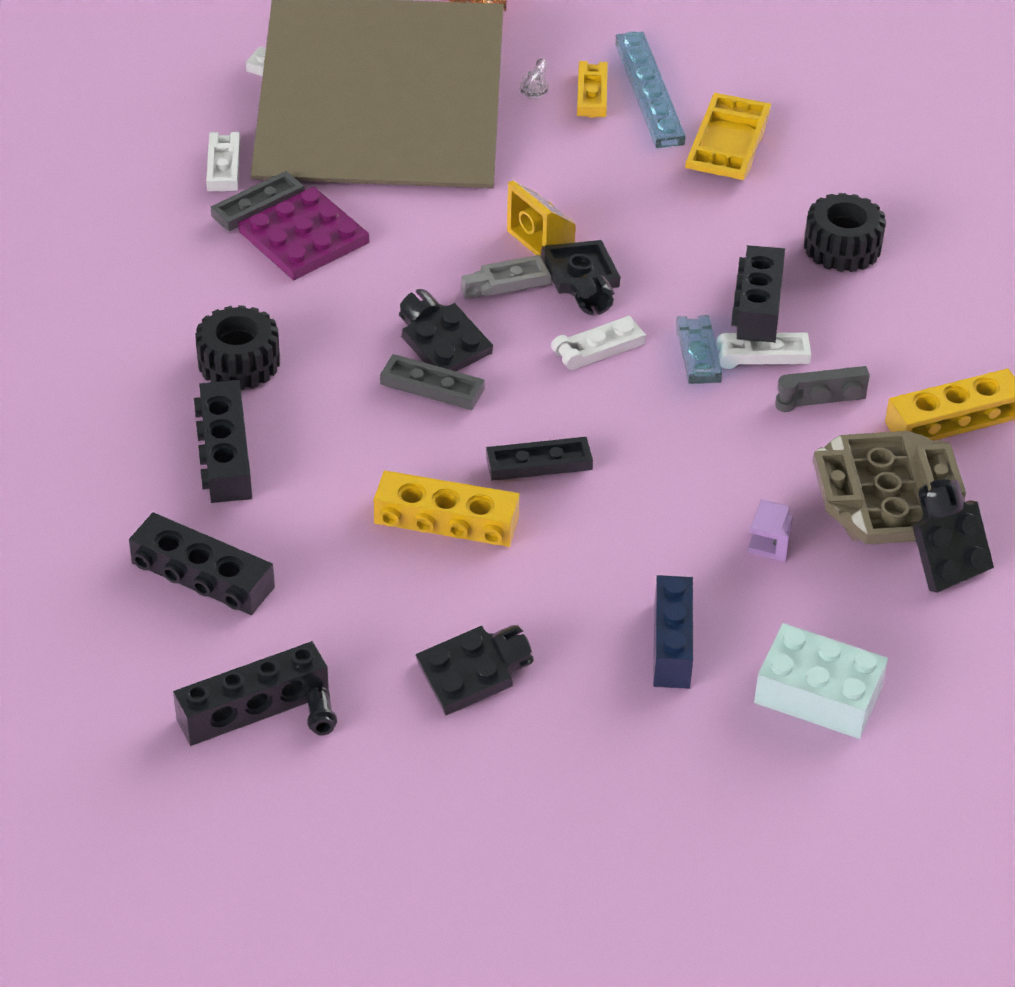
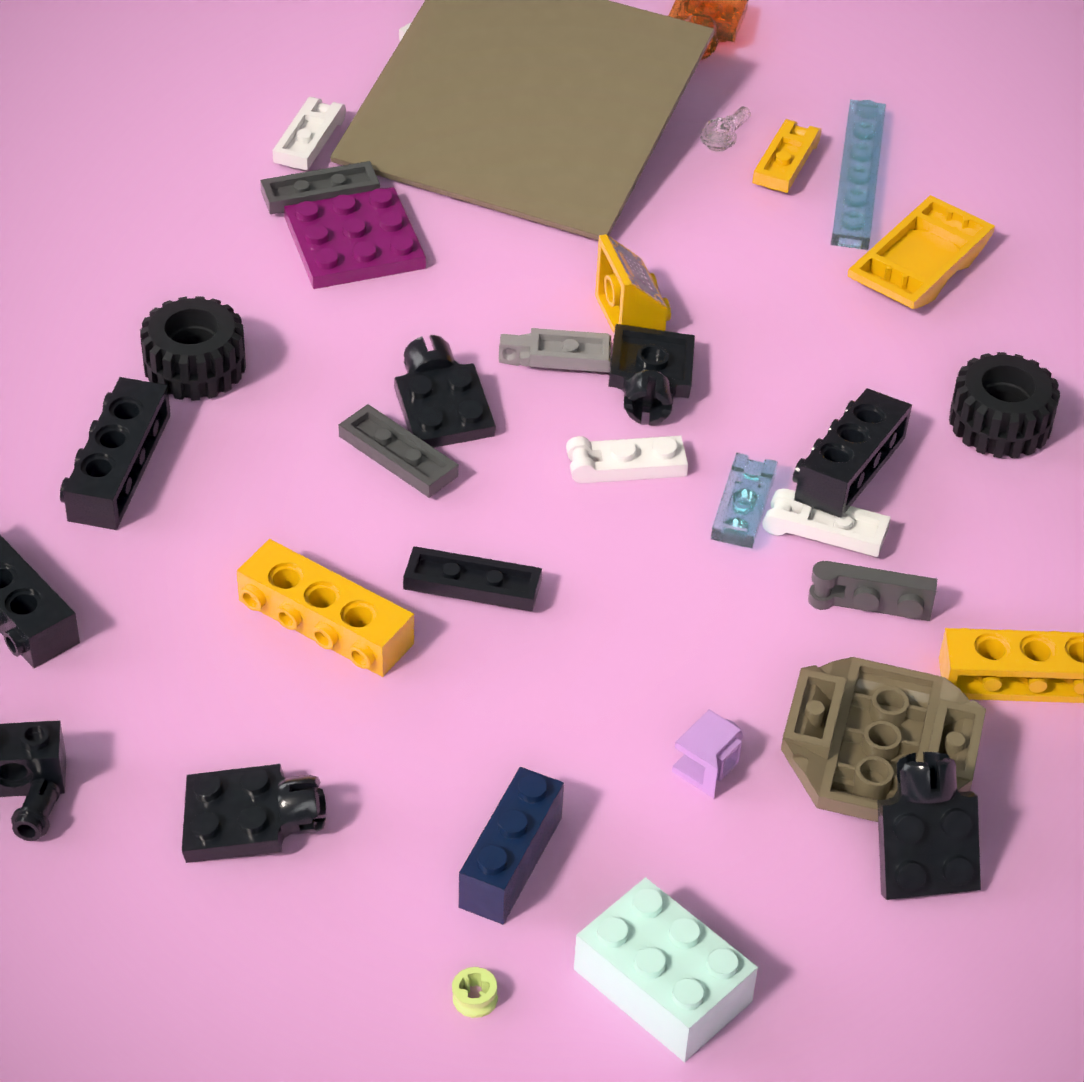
camera: 20 degrees right, 0 degrees up
none -> yellowish green bush [452,967,498,1018]

